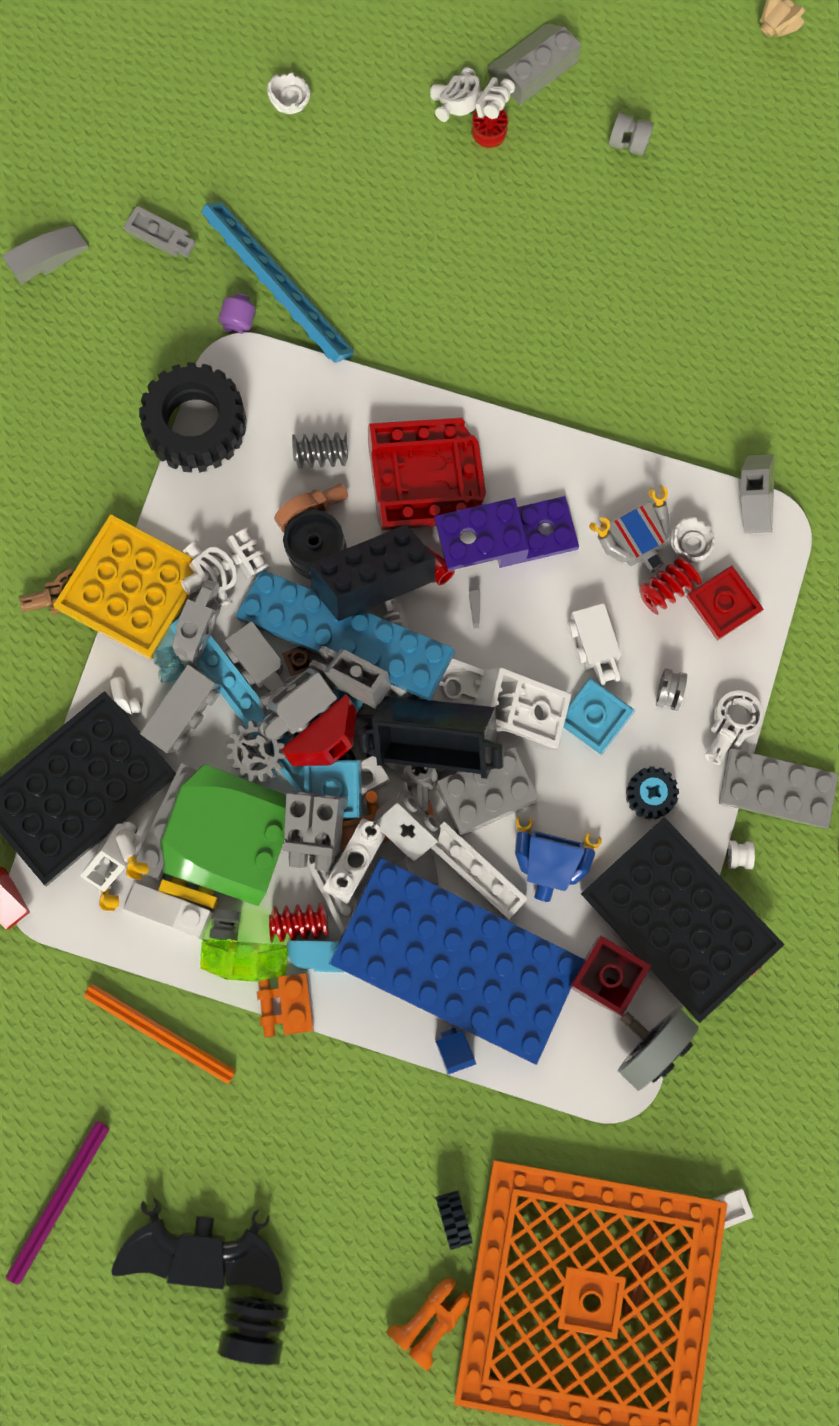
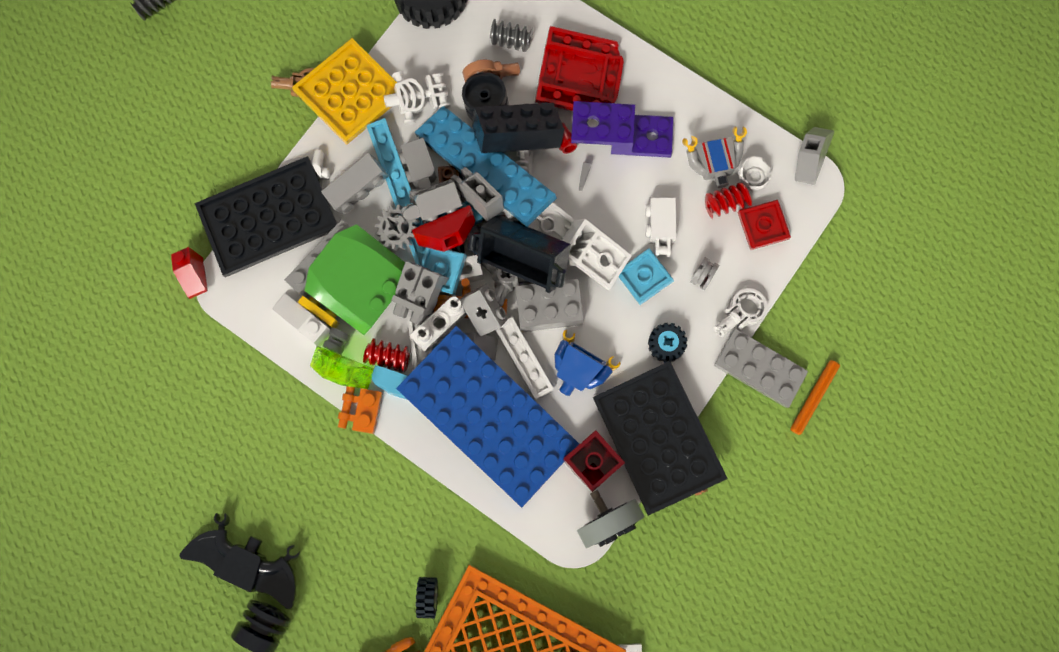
camera: 25 degrees right, 0 degrees up
magenta axle [6,1121,110,1285] -> none
white torso [80,822,149,911] -> none
orange axle [84,984,236,1083] -> none
clear light blue wheel [152,646,185,683] -> none
light grey piece [172,579,222,666] -> none
blue slope [435,1027,476,1075] -> none
white wheel [727,841,755,870] -> none

